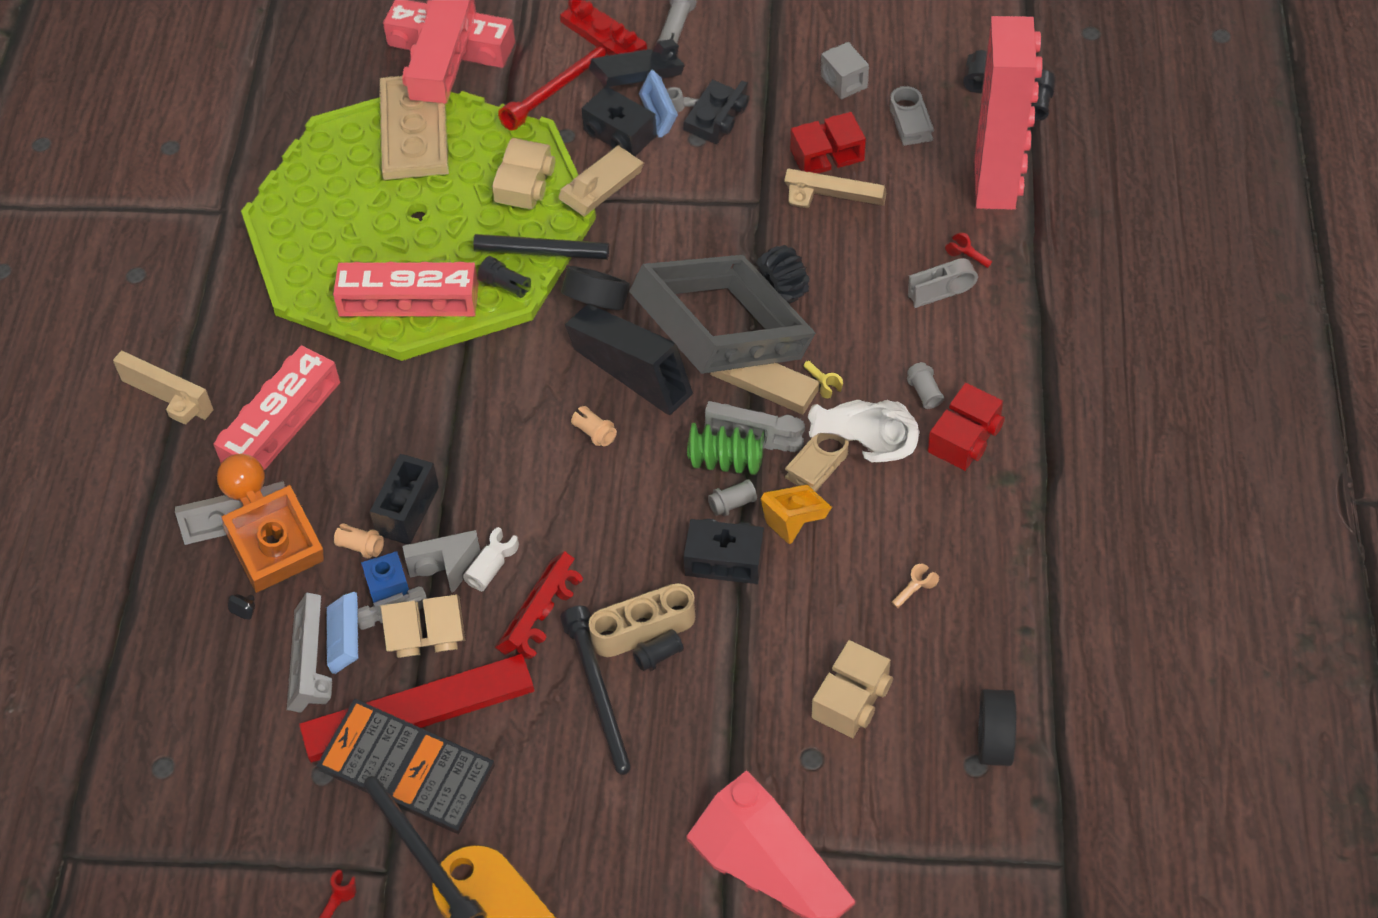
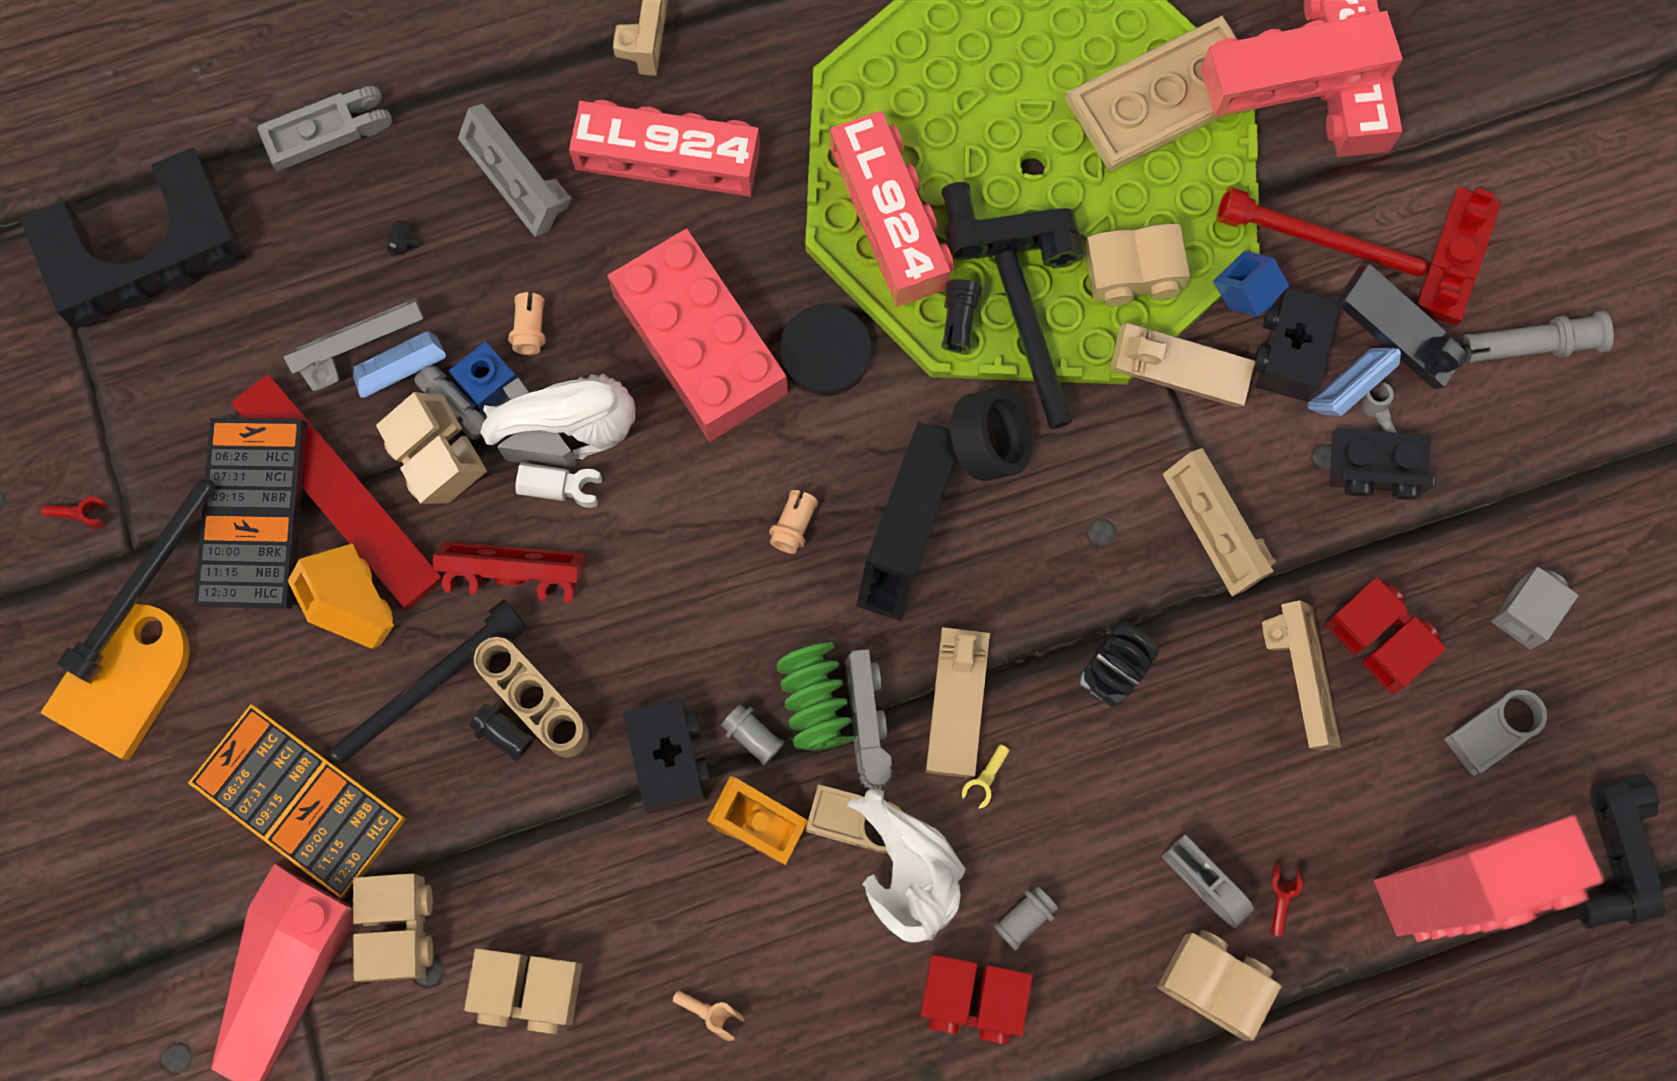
camera: 65 degrees right, 20 degrees up
orange brick [217,454,324,593] -> none
black brick [370,454,439,545] -> none
dark grey window [629,255,816,374] -> none
none -> black arch [20,147,246,329]
none -> tile [188,704,406,900]
none -> light grey hinge [257,86,392,172]
none -> light orange slope [288,544,394,649]
none -> tan piece [353,874,434,982]
none -> white hair [481,373,636,460]
none -> coral brick [607,228,788,442]
none -> black tile [779,305,872,397]
none -> black beam [941,182,1084,269]
none -> tan brick [1157,930,1281,1040]
none -> tan hinge [1163,448,1276,596]
none -> blue plate [1213,251,1289,317]

